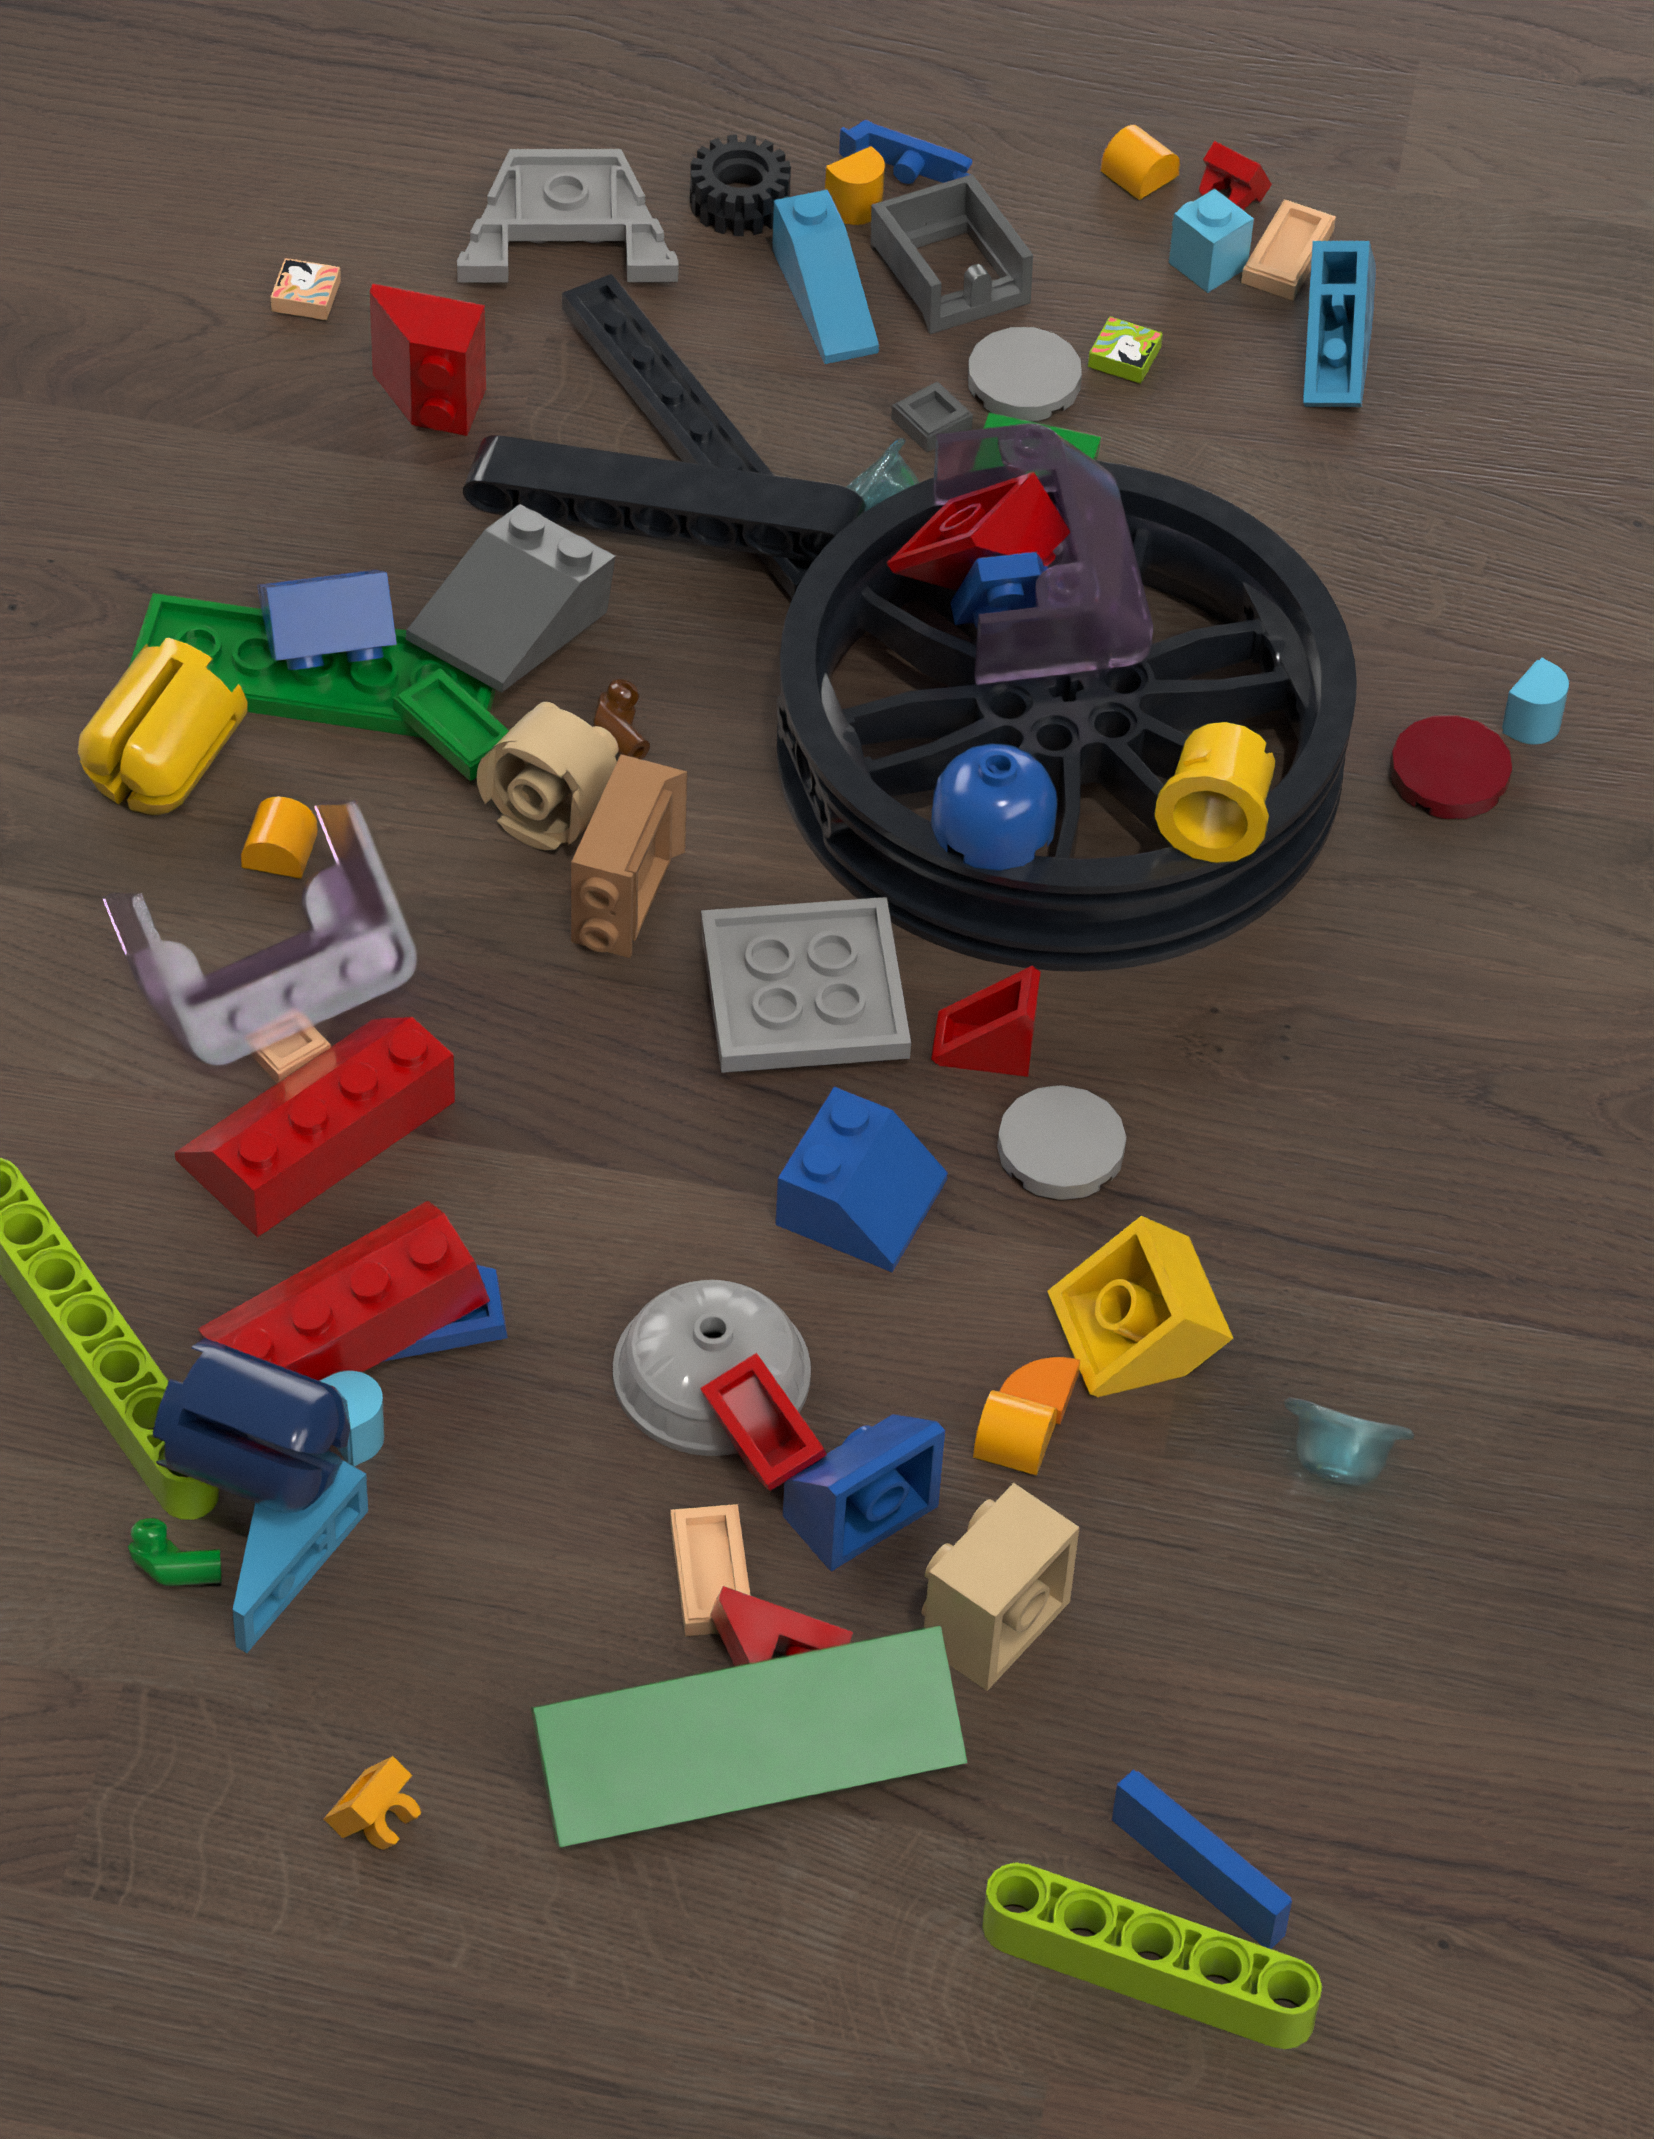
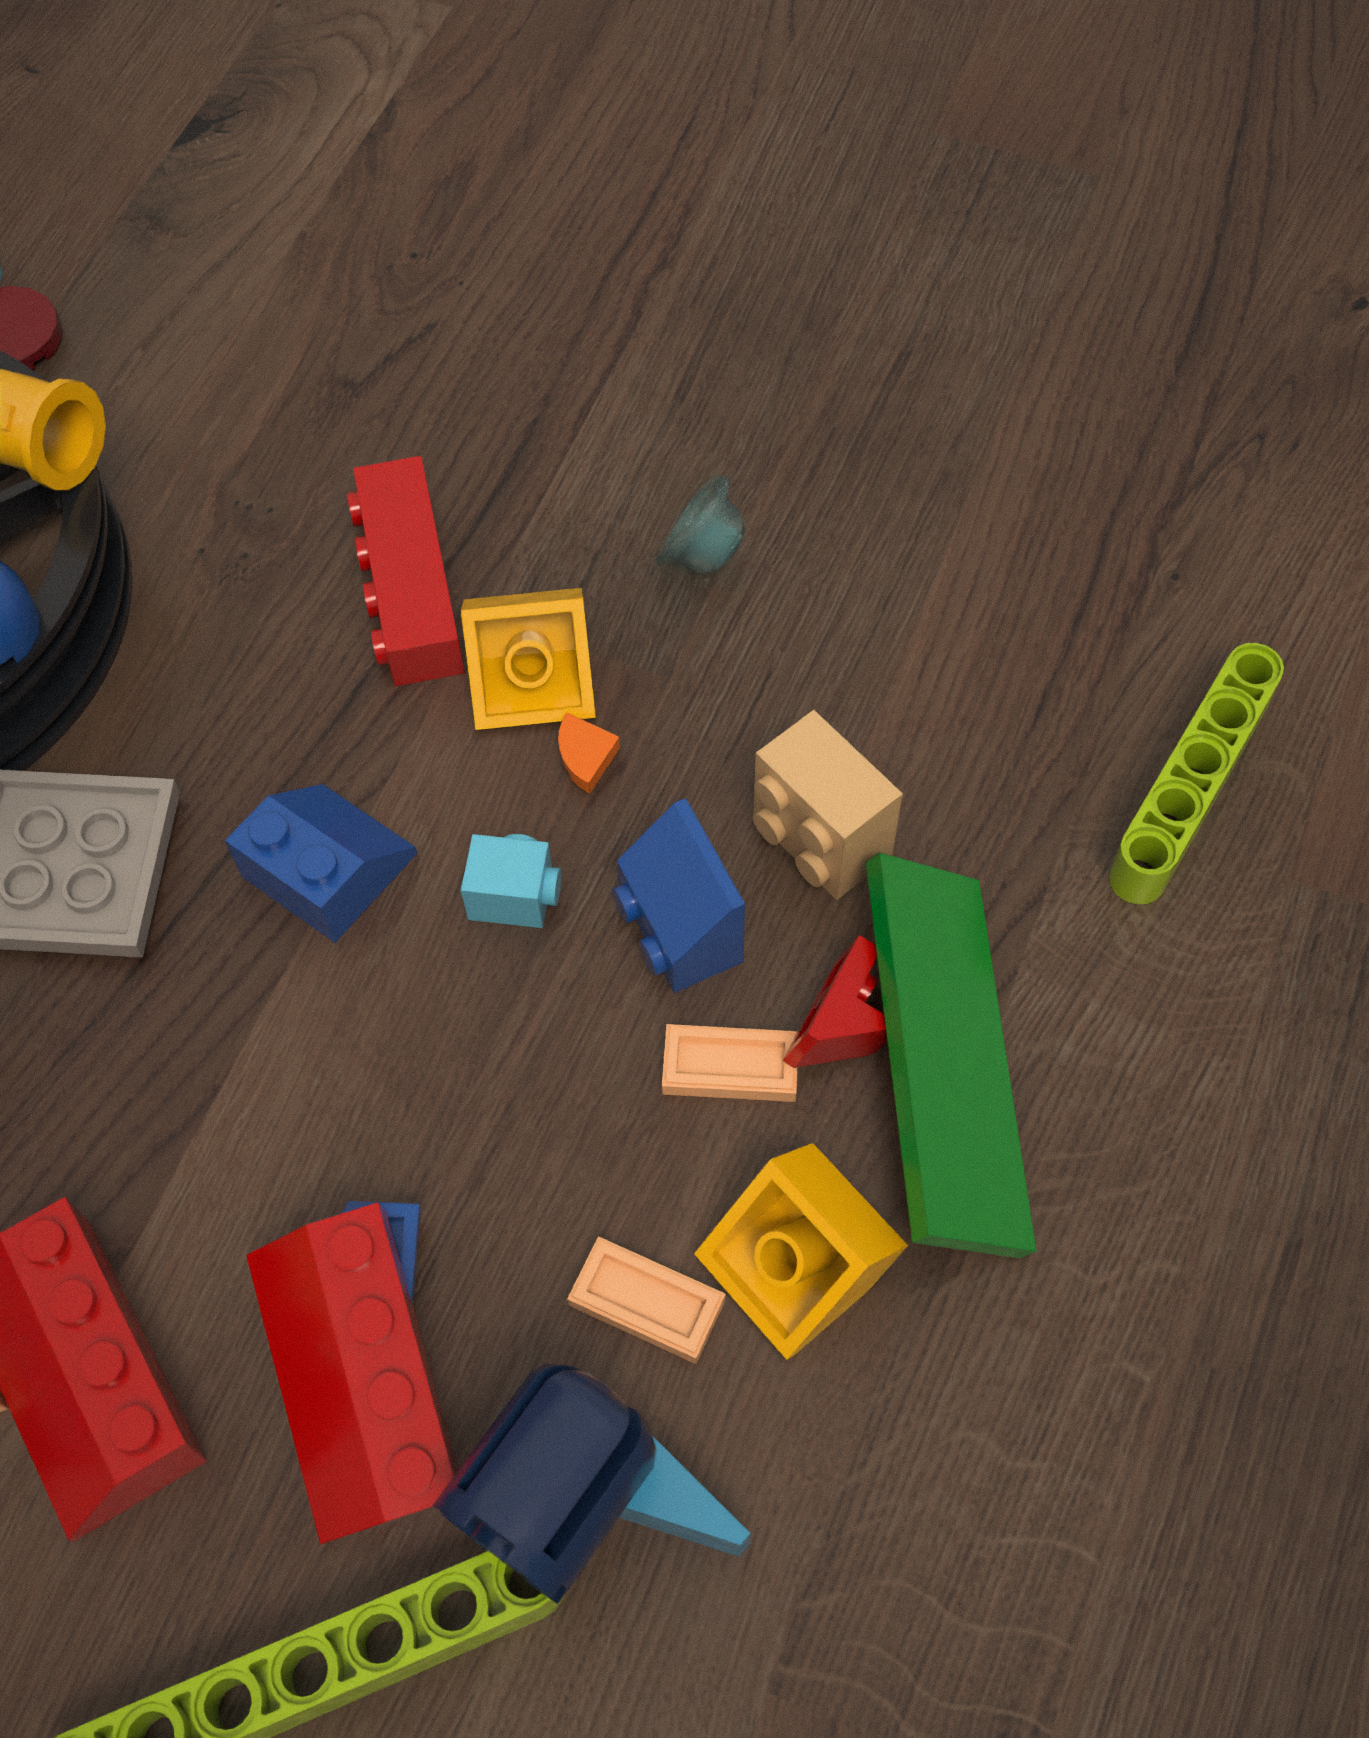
camera: 75 degrees left, 10 degrees up
green arm [128,1518,222,1586] -> none
medium azure brick [320,1371,384,1467] -> none
light orange tile [323,1756,421,1850] -> none
light grey hat [613,1280,811,1456] -> none
red slope [700,1352,827,1491] -> none
red slope [931,965,1041,1077] -> none
light orange brick [973,1390,1057,1476] -> none
light grey tile [997,1085,1126,1200] -> none
blue tile [1112,1769,1292,1949] -> none
none -> red brick [347,456,465,687]
none -> medium azure brick [461,834,562,928]
none -> light nougat tile [567,1236,726,1364]
none -> yellow slope [694,1143,908,1360]

